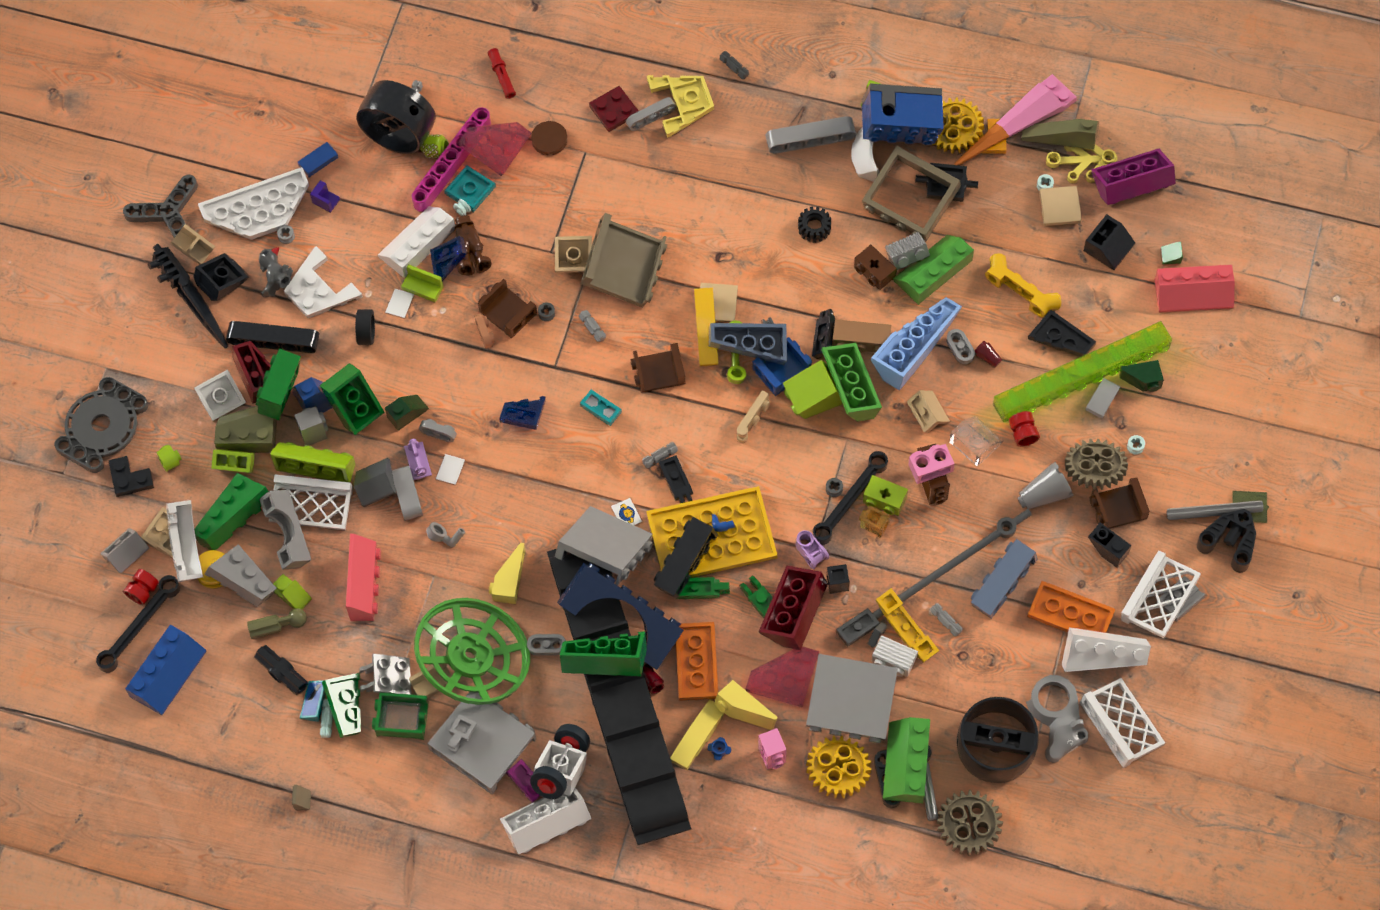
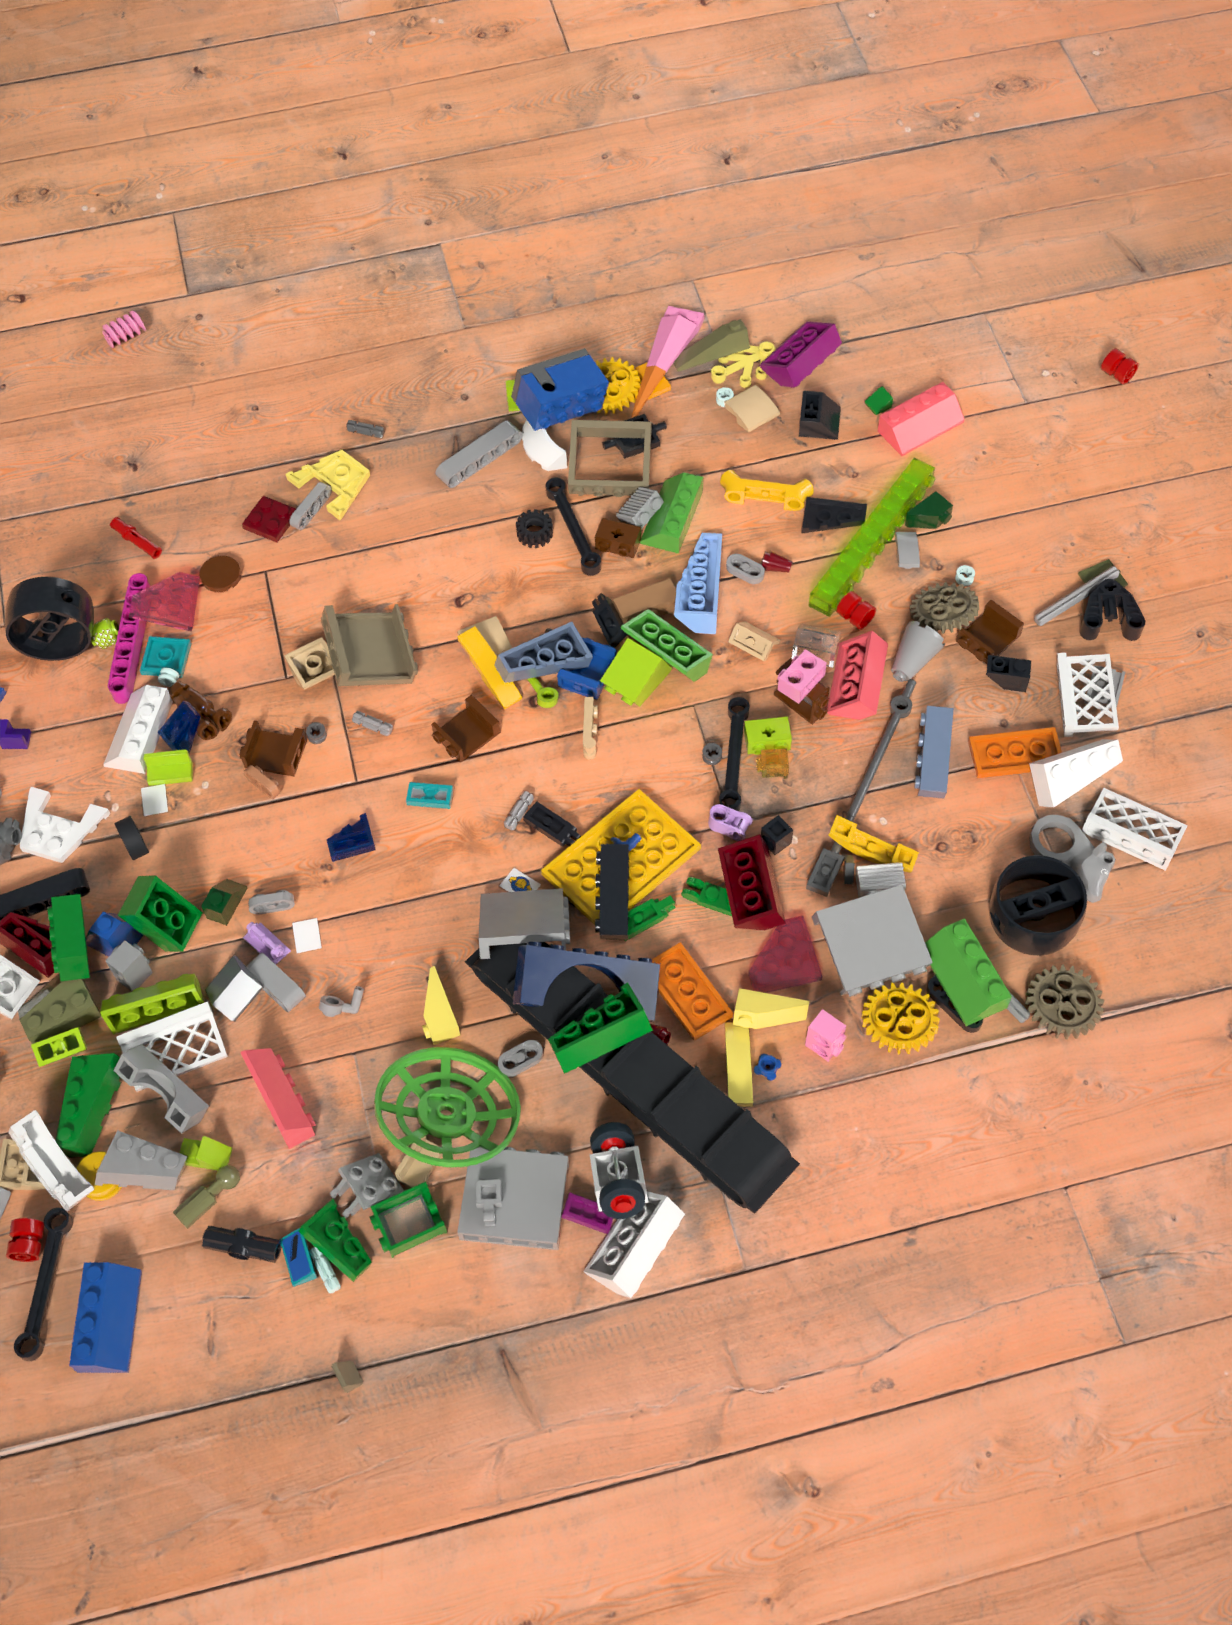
camera: 30 degrees left, 5 degrees down
light grey axle [930,603,963,637] -> none
none -> black piece [545,478,601,576]
none -> coral slope [827,631,888,720]

